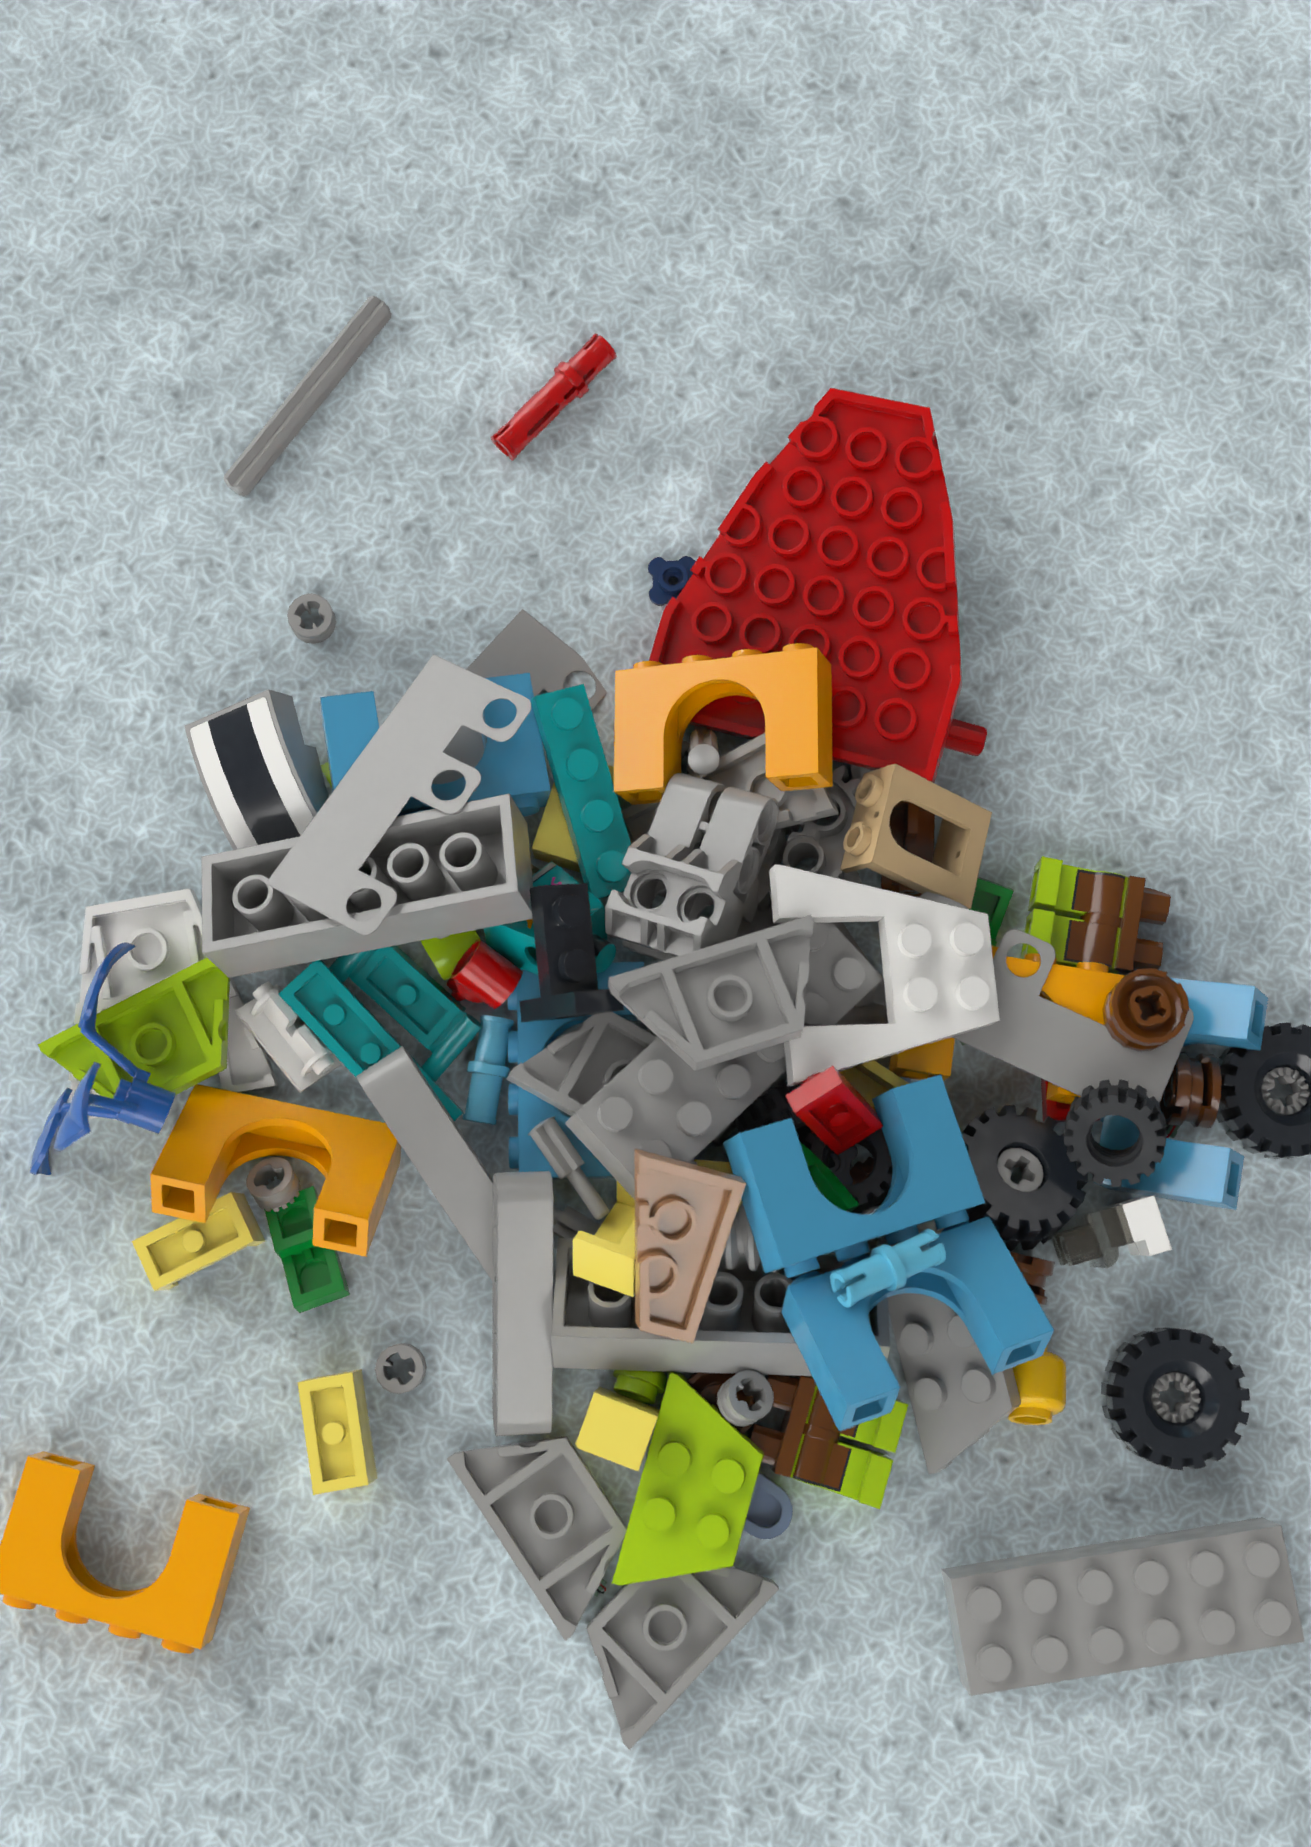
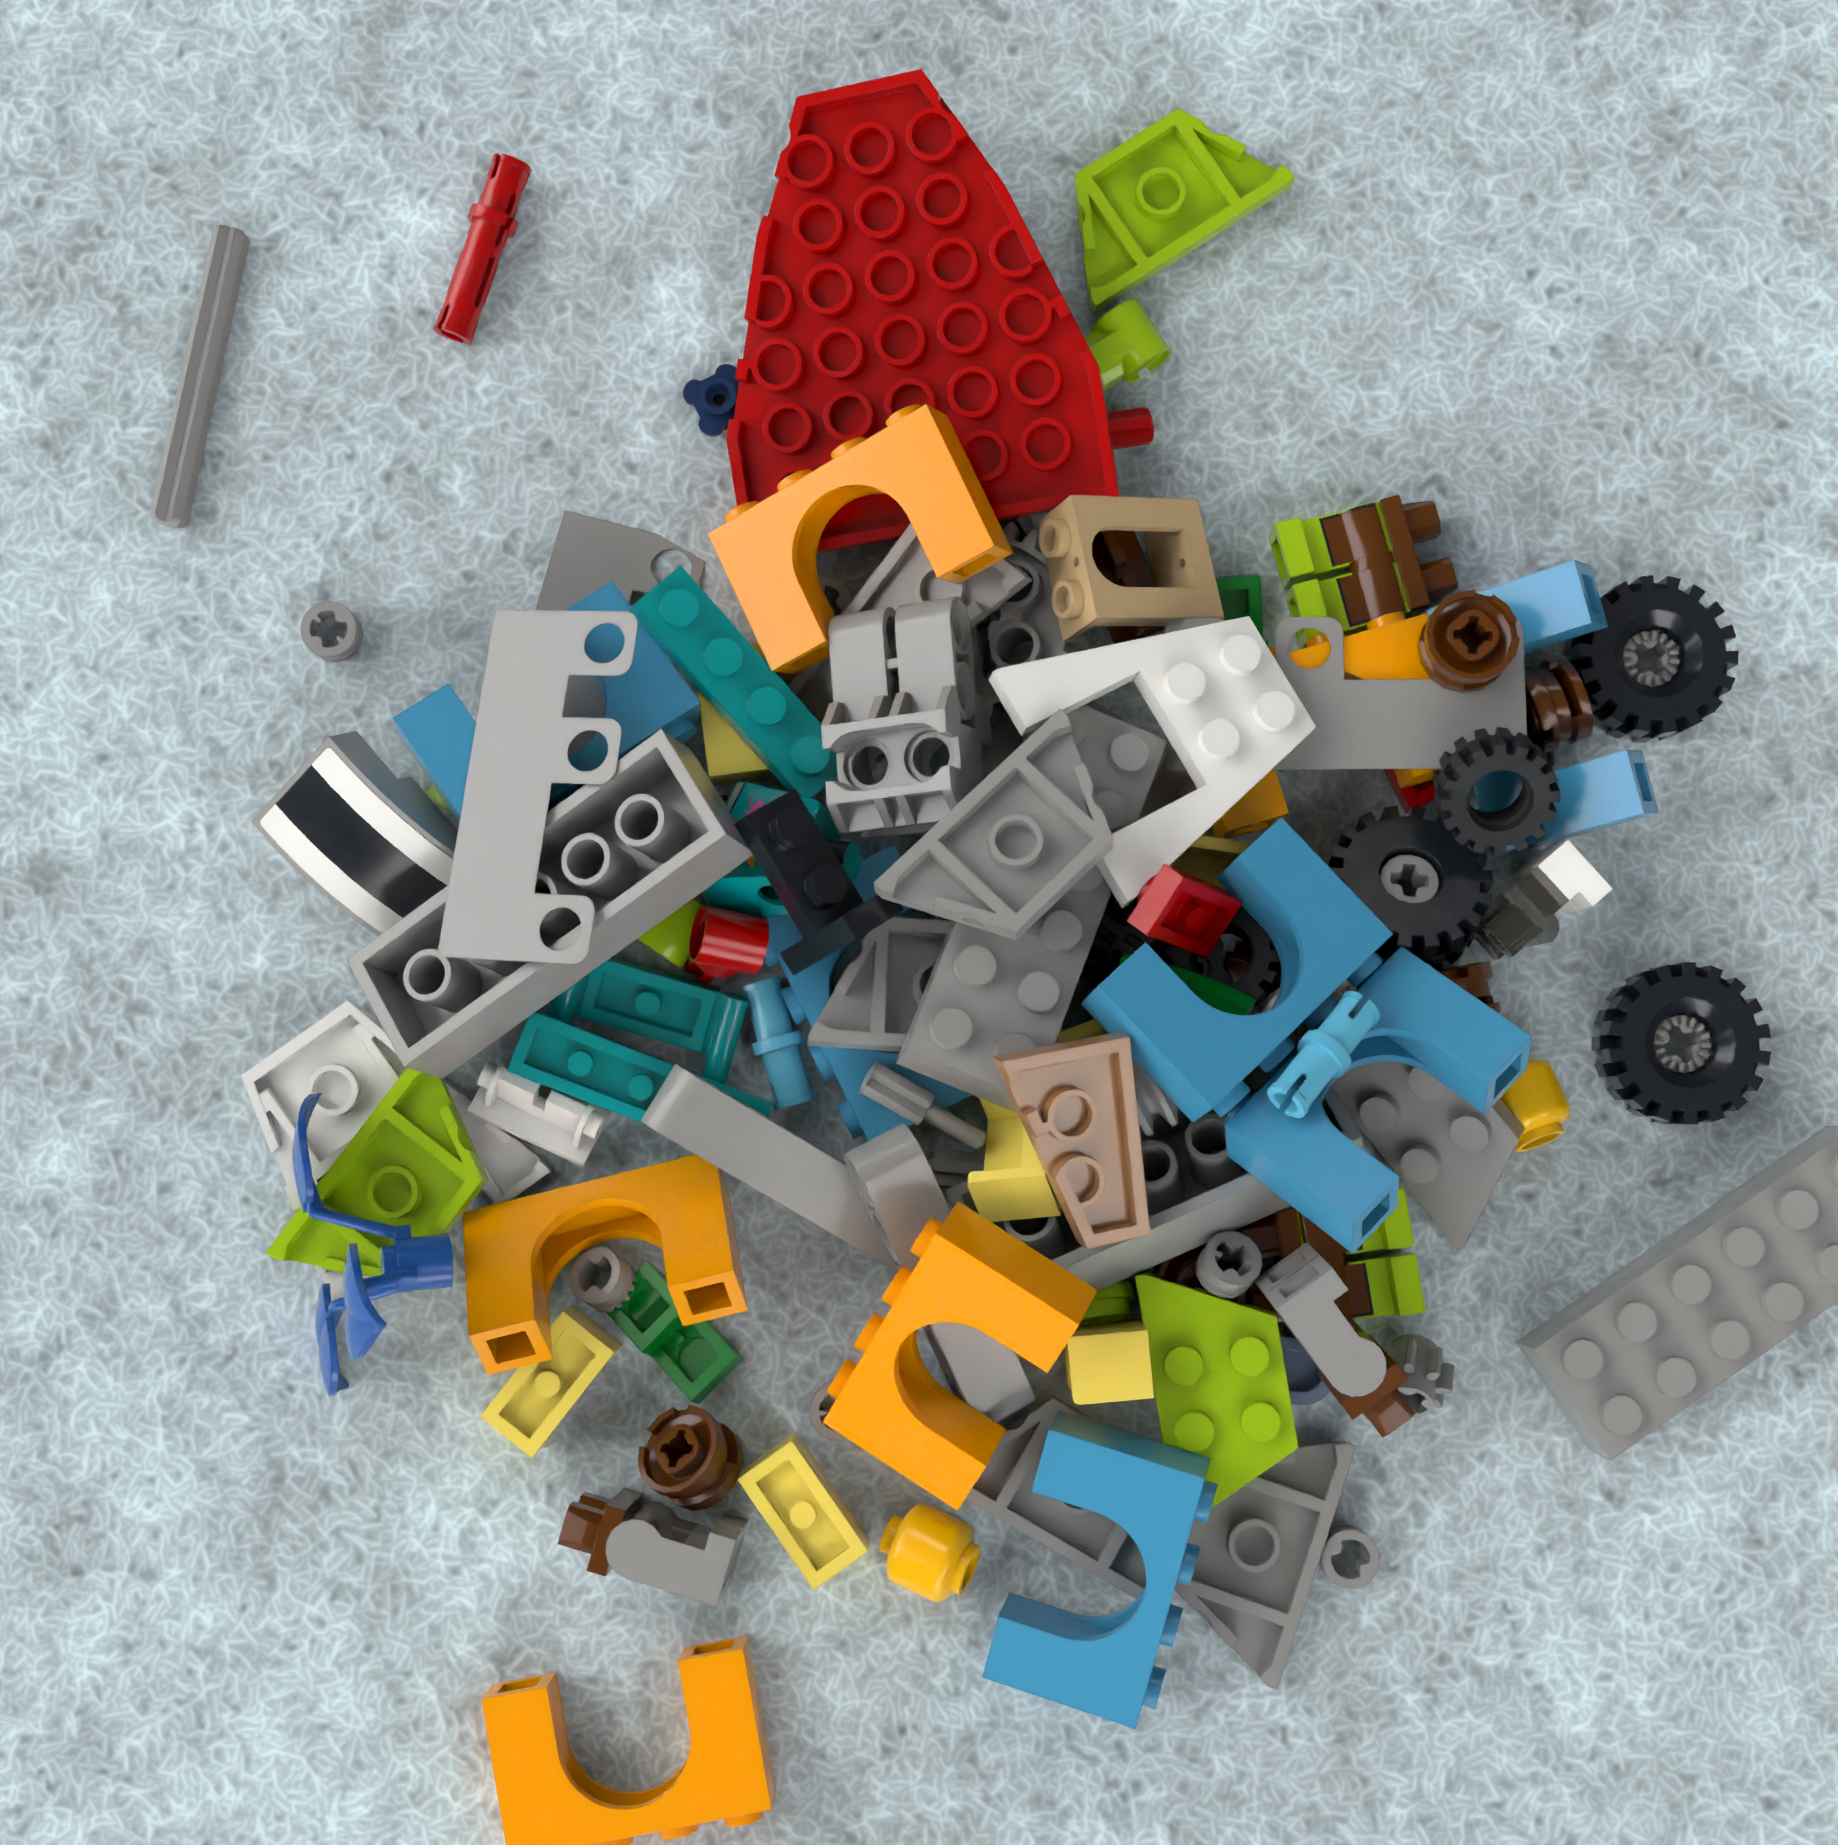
camera: 25 degrees left, 5 degrees up
light grey axle [688,726,720,774] -> none
none -> light grey hips [558,1487,749,1607]
none -> reddish brown wheel [638,1404,743,1511]
none -> light orange arch [823,1201,1098,1510]
none -> yellow head [879,1503,981,1603]
none -> dark azure arch [982,1410,1218,1729]
none -> lime wing [1073,108,1295,314]
none -> lime piece [1084,298,1172,391]
none -> light grey hips [1254,1242,1416,1438]
none -> light grey bush [1319,1525,1380,1589]
none -> light grey gear [1381,1334,1455,1417]

